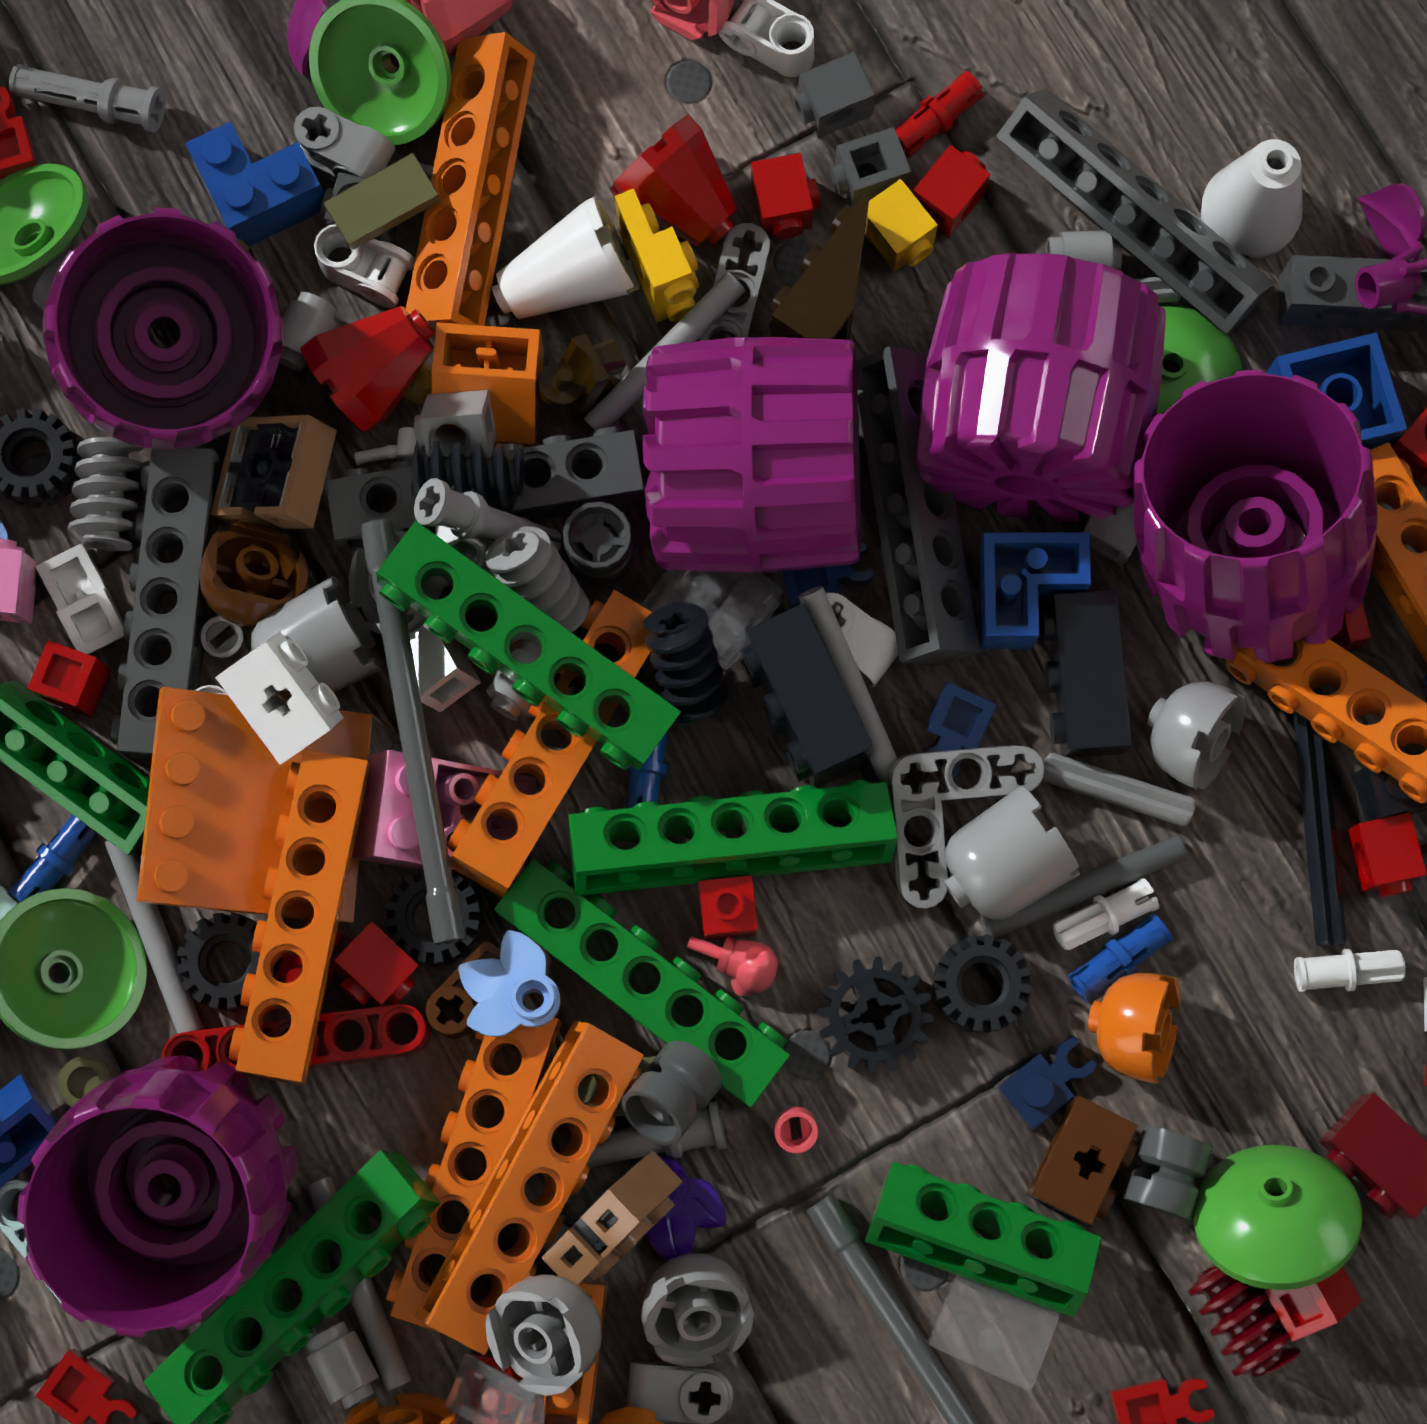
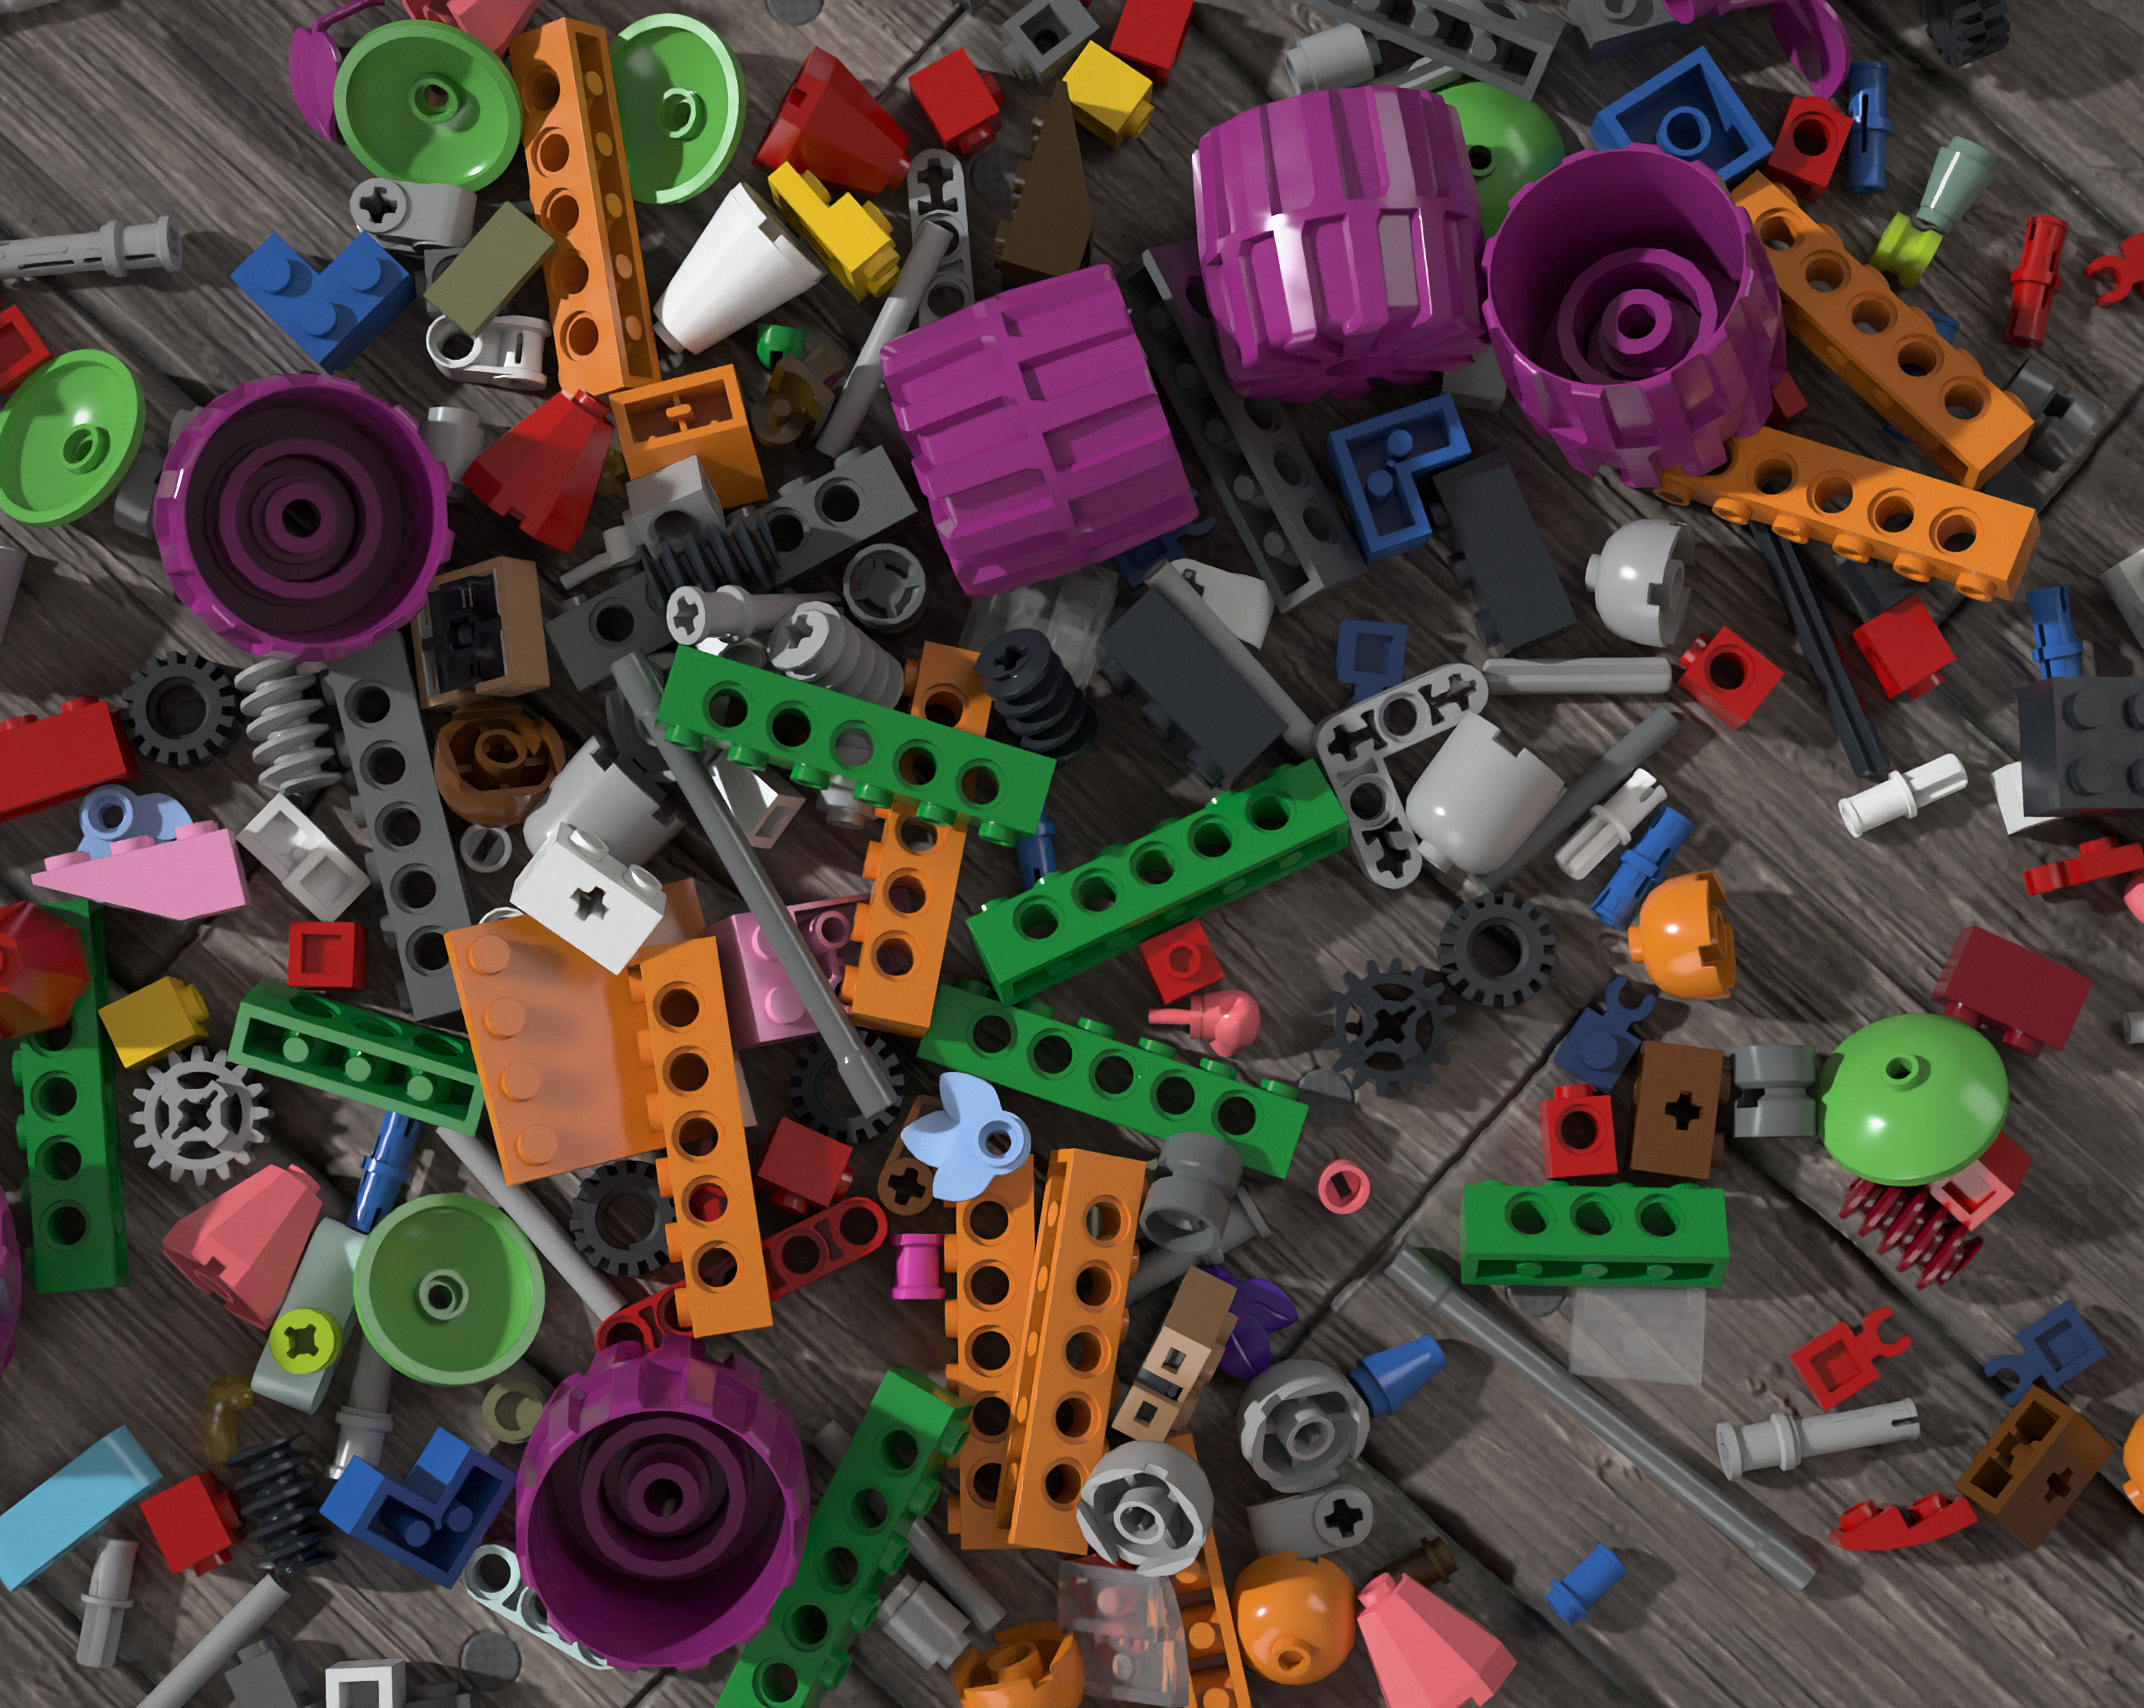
camera: 20 degrees left, 5 degrees up
none -> bright green dish [608,13,746,205]
none -> green hinge [755,323,808,369]
none -> dark pink bush [888,1234,945,1299]
none -> blue cone [1346,1334,1447,1419]
none -> red brick [1538,1084,1618,1179]
none -> red brick [1675,625,1785,731]

